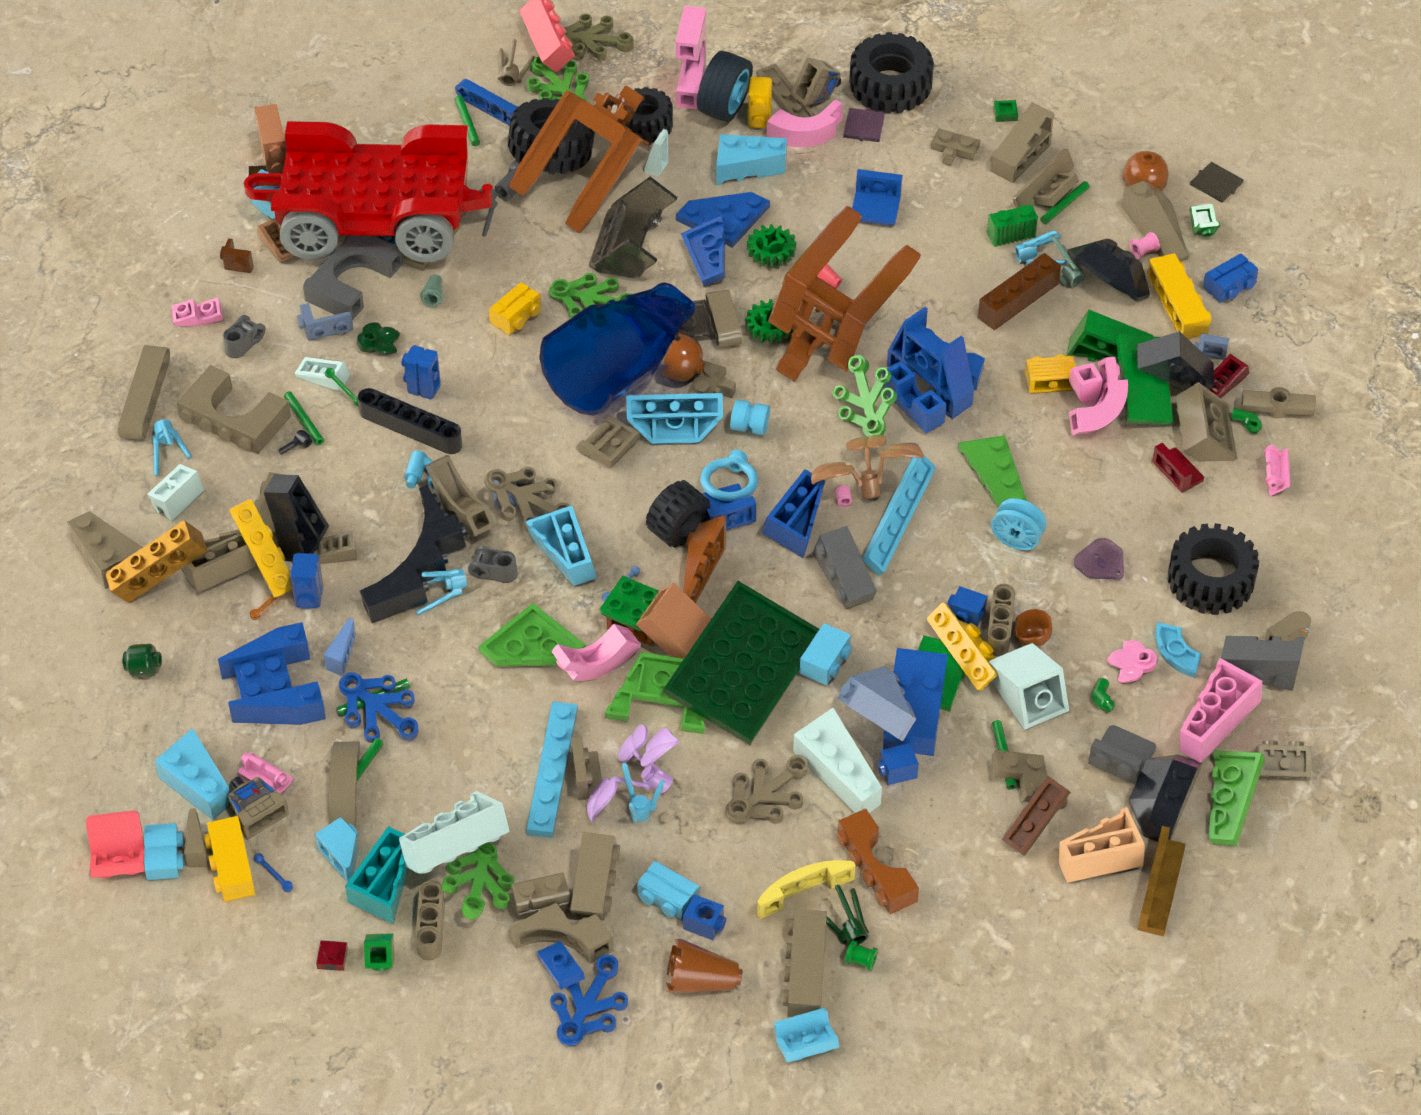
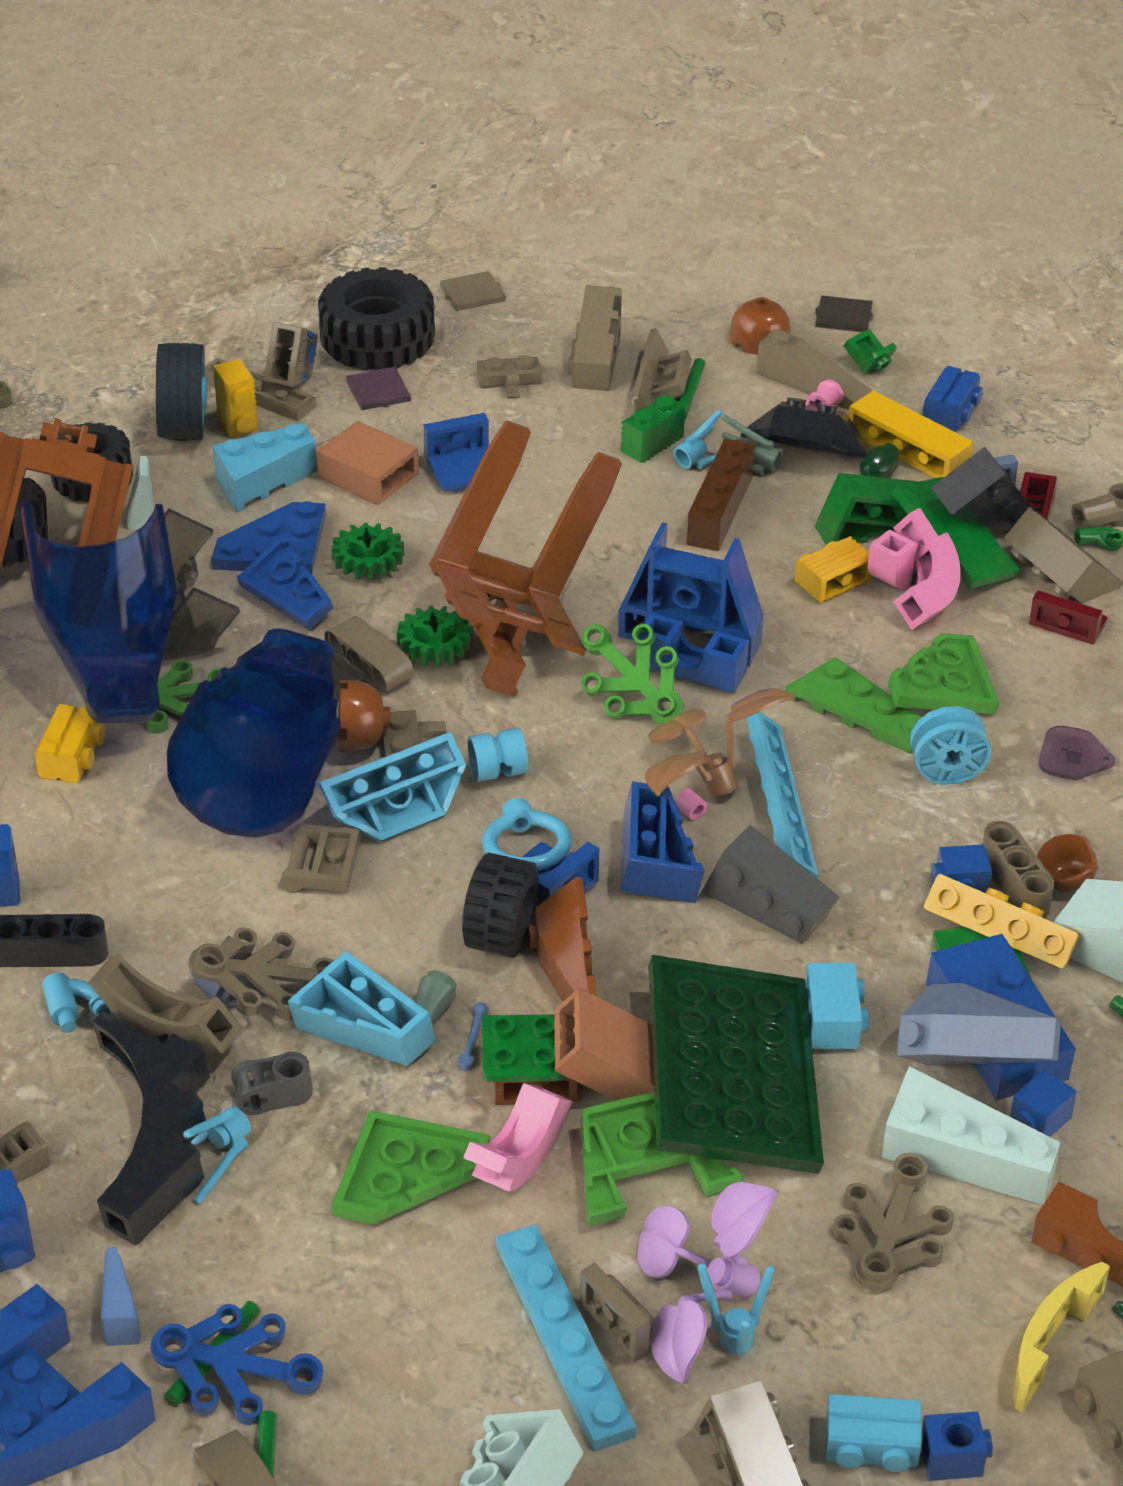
camera: 30 degrees left, 10 degrees down
bright pink arch [675,6,706,109] -> none
bright pink arch [767,99,843,147] -> none
green tile [993,100,1018,122] -> none
none -> clear blue windscreen [21,503,177,724]
none -> nougat brick [316,421,419,505]
none -> sand green cone [415,970,457,1024]
none -> dark tan piece [440,271,506,311]
none -> dark green plant [860,443,900,478]
none -> bright green plate [887,633,1000,714]

